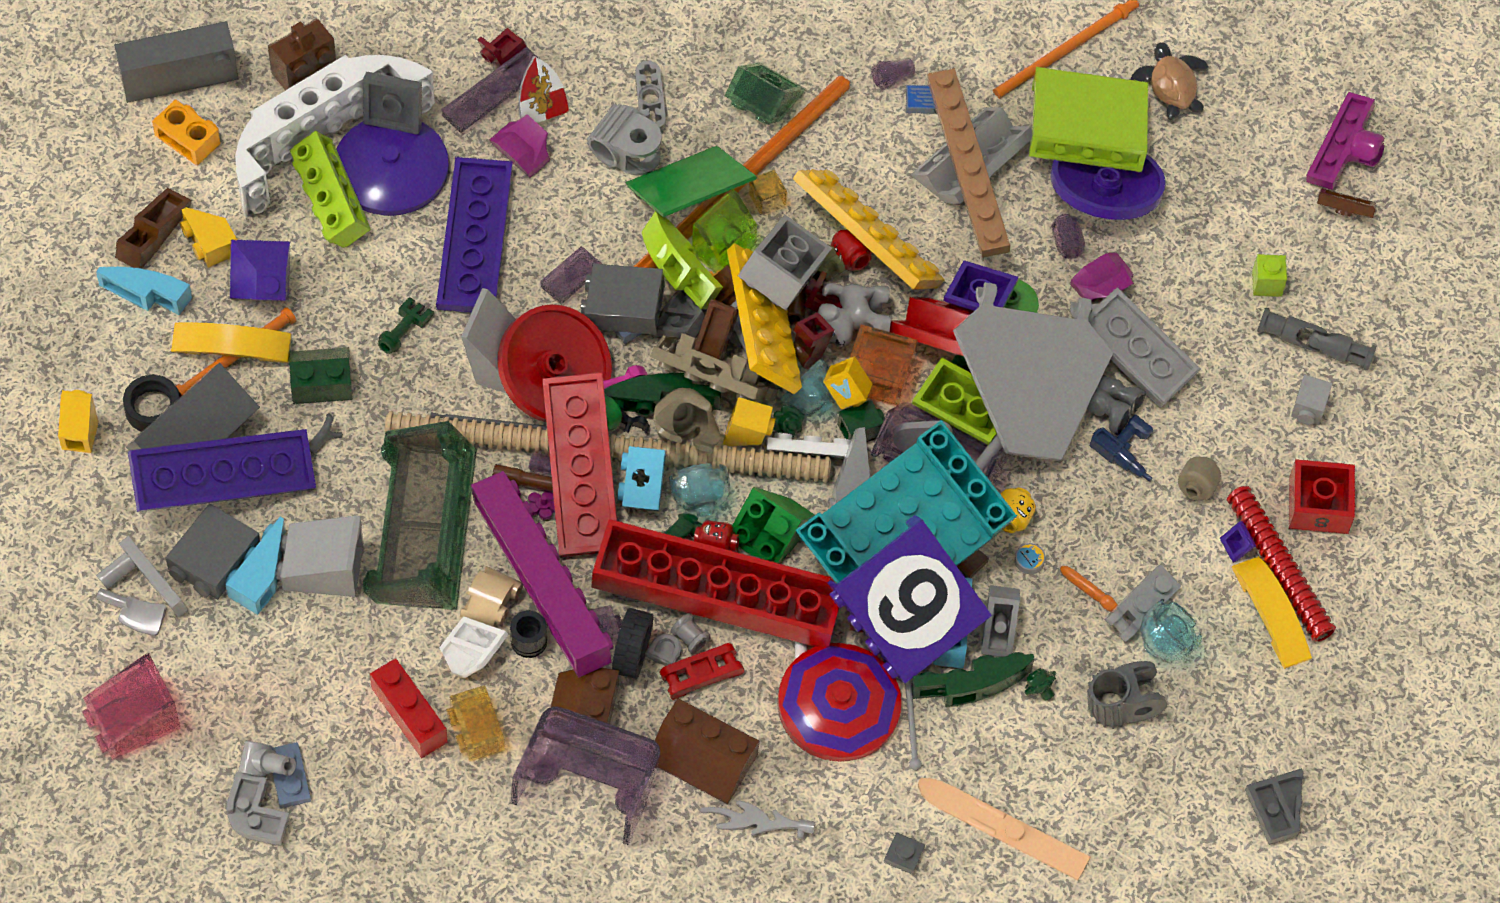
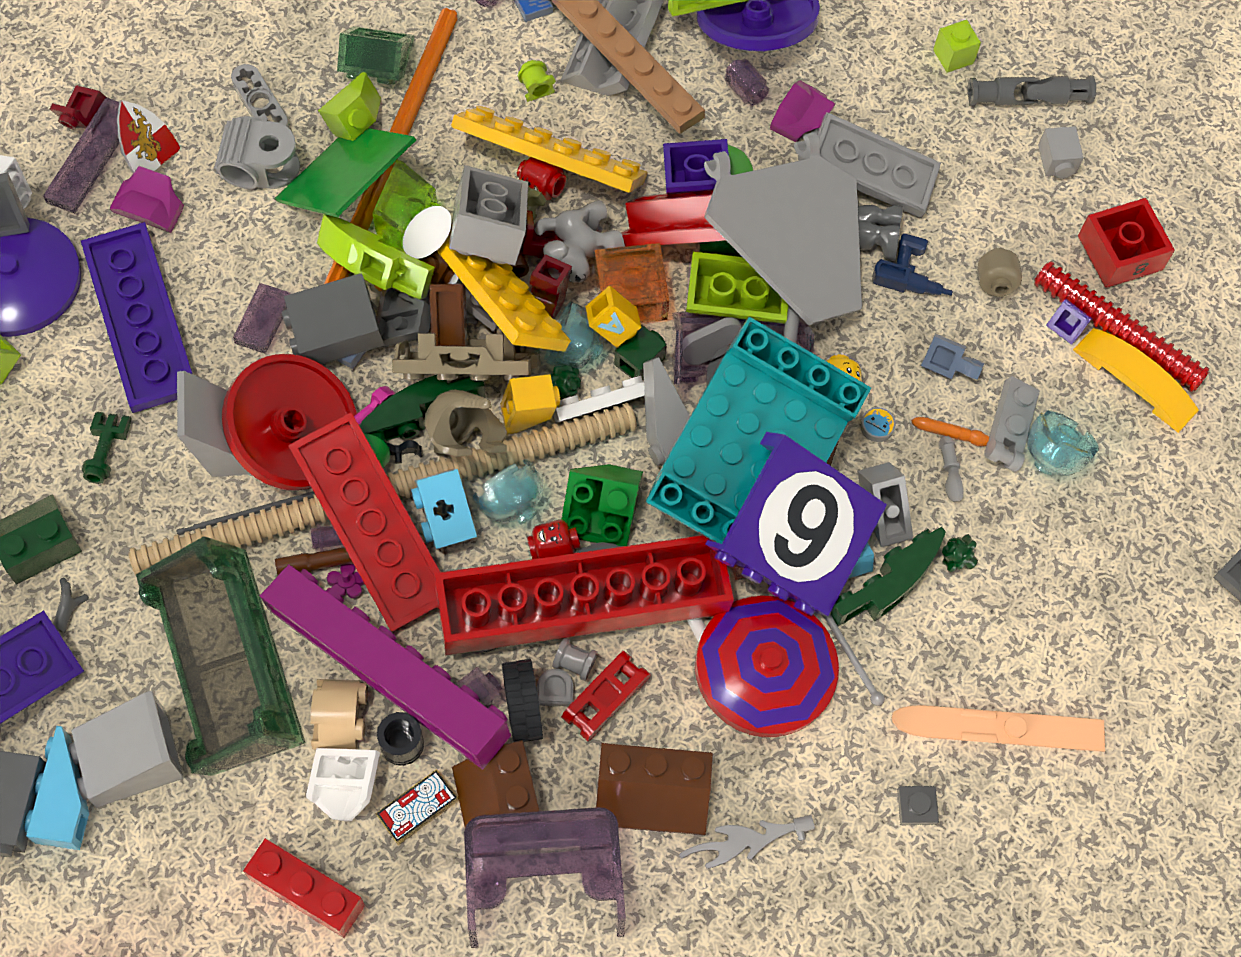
camera: 25 degrees left, 5 degrees up
clear yellow brick [446,685,505,762] -> none
dark green arm [663,513,702,539] -> none
clear yellow piece [749,170,787,215] -> none
dark grey piece [1087,661,1167,729] -> none
none -> lime slope [318,72,381,141]
none -> tile [375,769,459,845]
none -> white sticker [403,206,452,259]
none -> lime brick [517,60,556,102]
none -> sand blue plate [921,334,984,380]
none -> light grey piece [939,436,964,502]

